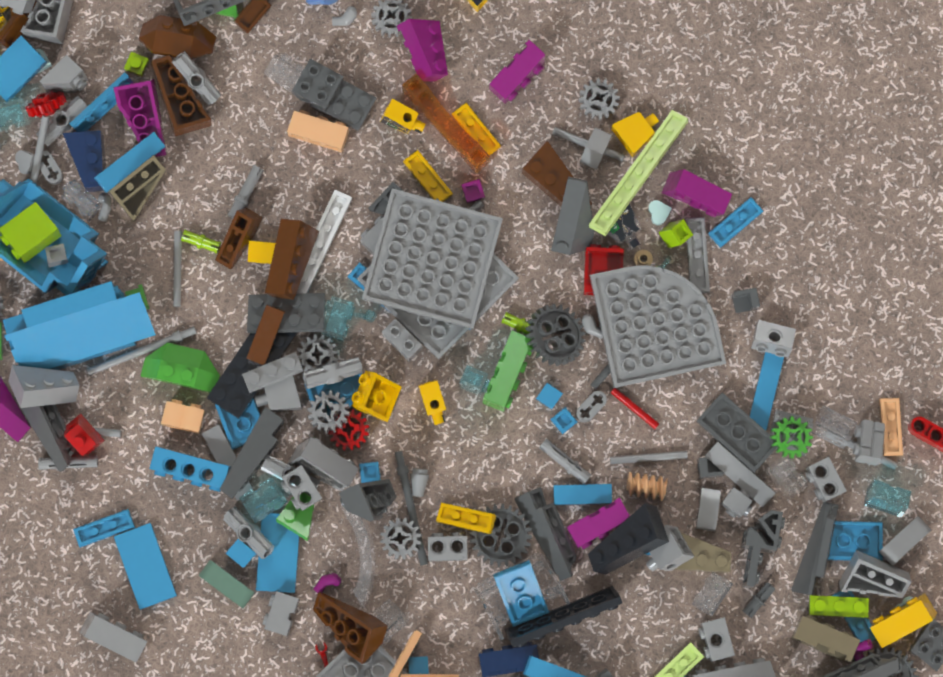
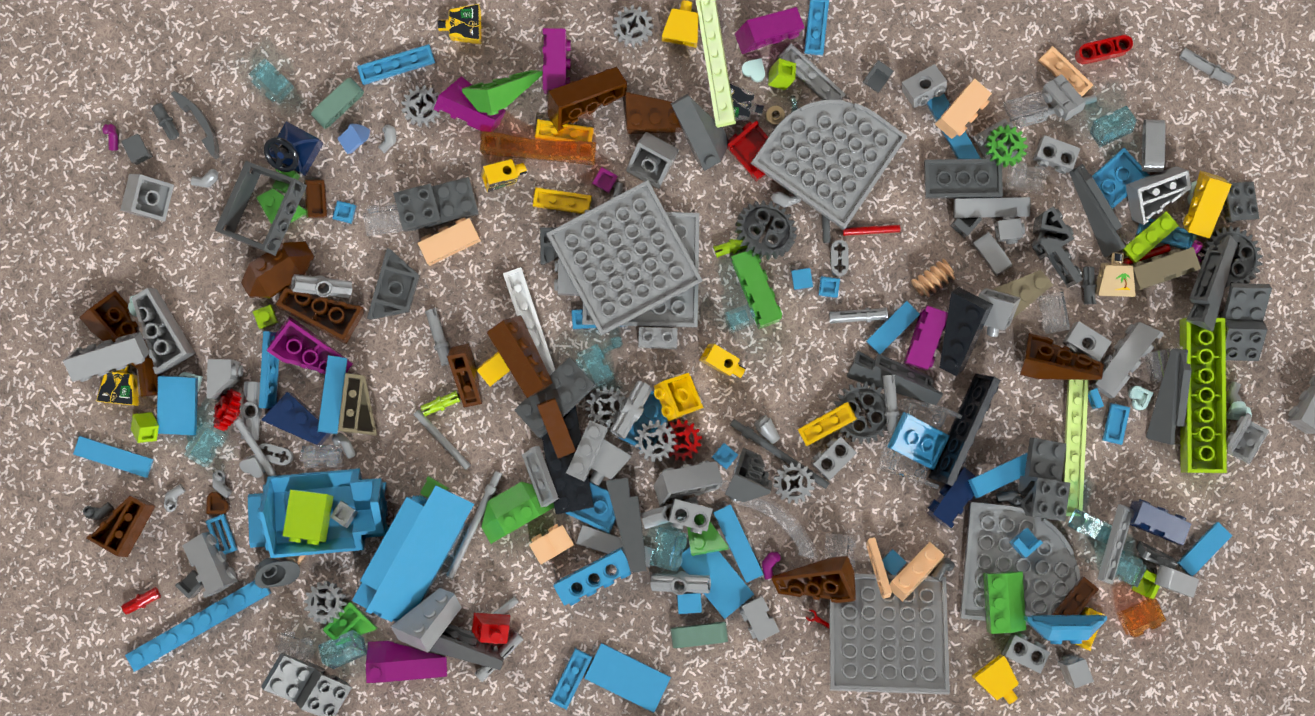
camera: 40 degrees left, 5 degrees up
light grey bar [552,127,625,162] -> none
light grey slope [580,127,612,170] -> none
light grey bar [610,451,688,464] -> none
none -> dark azure tile [332,200,357,224]
none -> dark grey wing [367,248,420,320]
none -> bright green wedge [462,70,543,115]
none -> light grey plate [522,446,559,507]
none -> reddish brown wedge [548,67,627,132]
none -> light grey slope [626,132,679,189]
none -> dark azure tile [713,504,764,583]
none -> light grey pin [882,375,900,434]
none -> light nougat brick [935,79,992,139]
none -> reddish brown wedge [1020,333,1104,380]
none -> tan torso [1095,252,1135,297]
none -> red bar [1123,244,1171,265]

